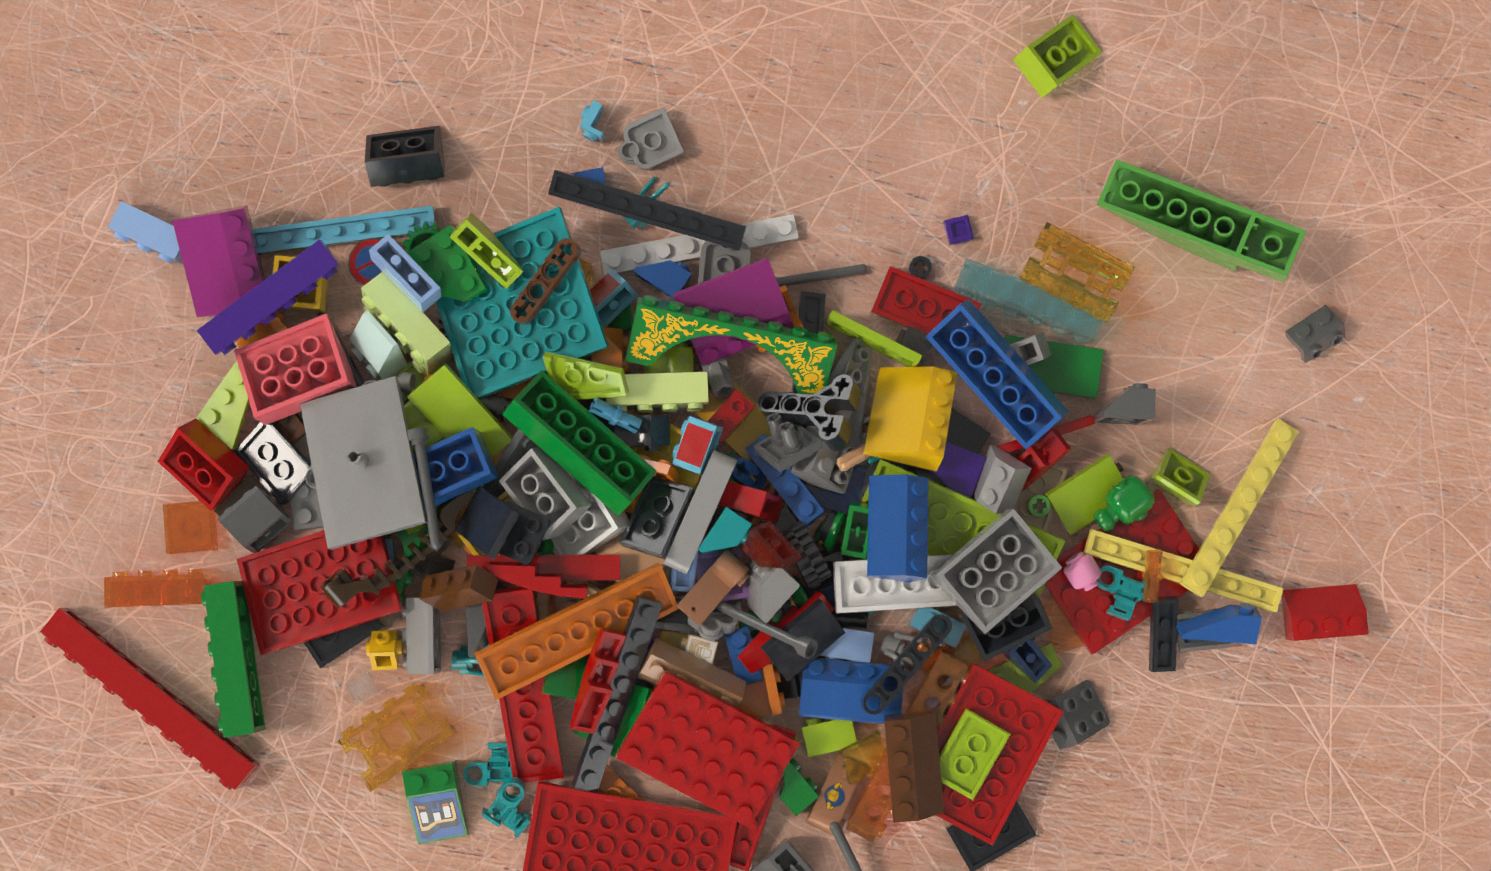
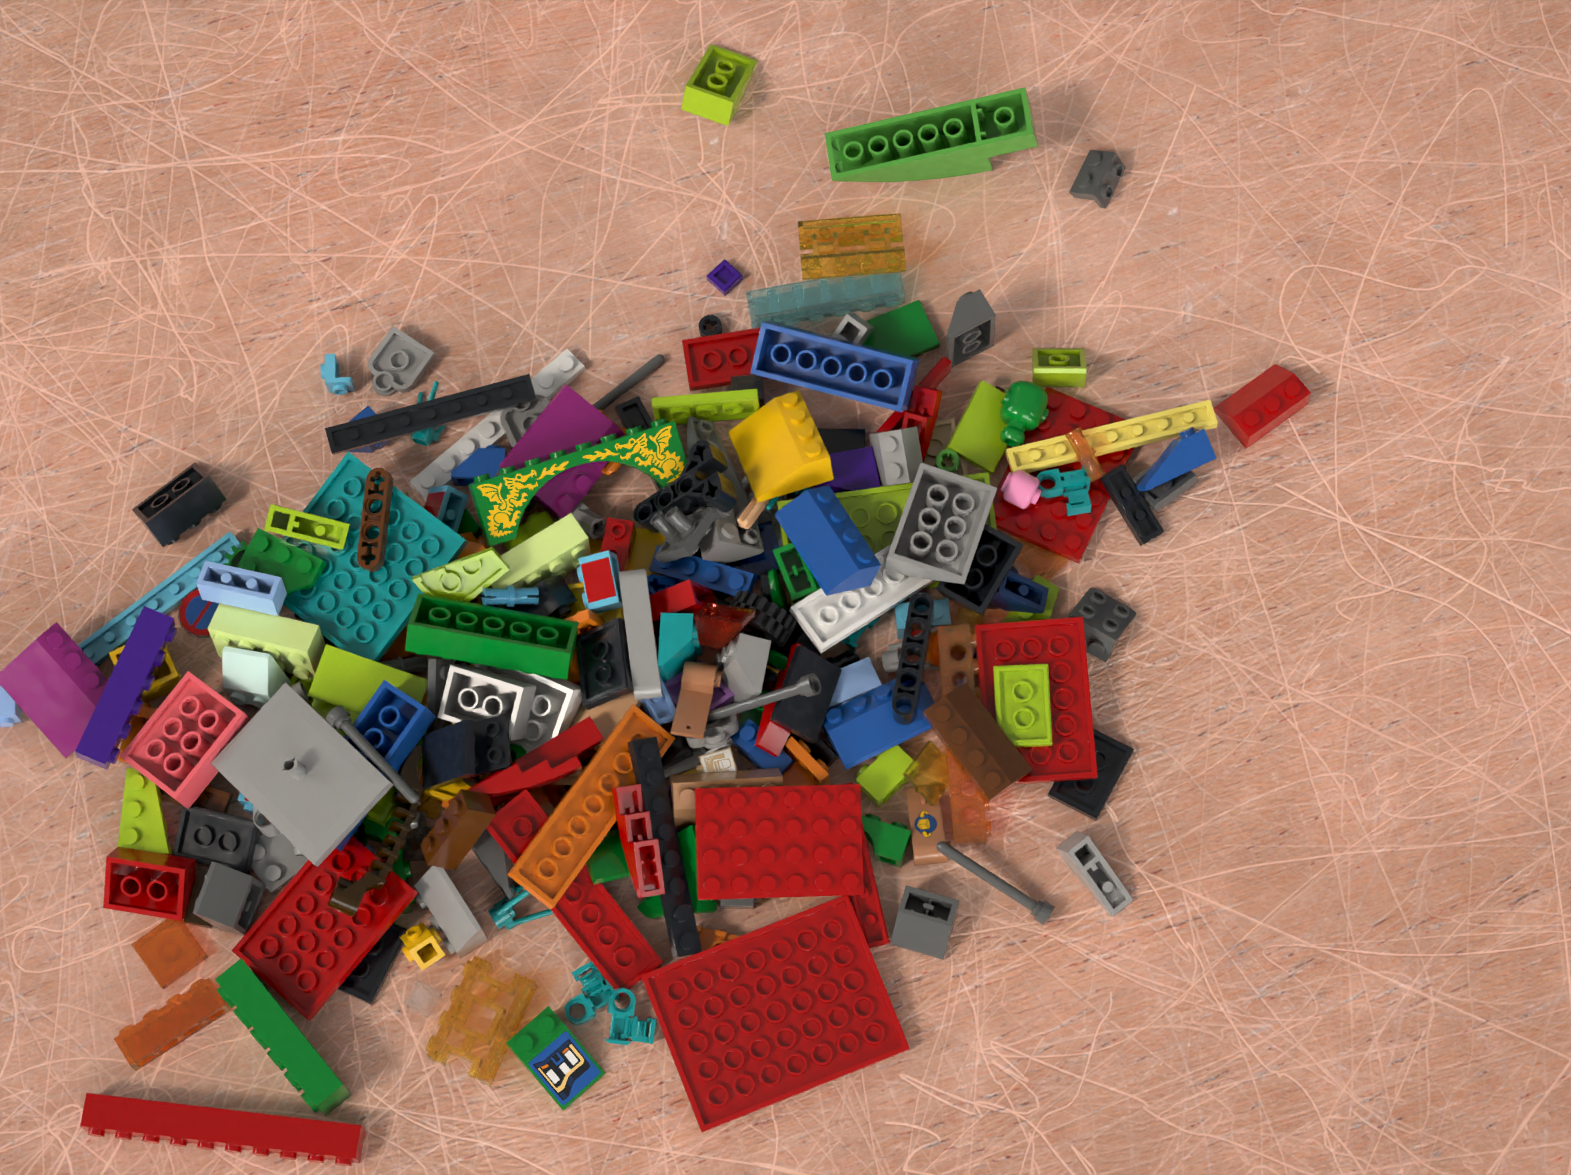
camera: 20 degrees left, 15 degrees down
light yellow plate [1179,418,1299,597] -> none

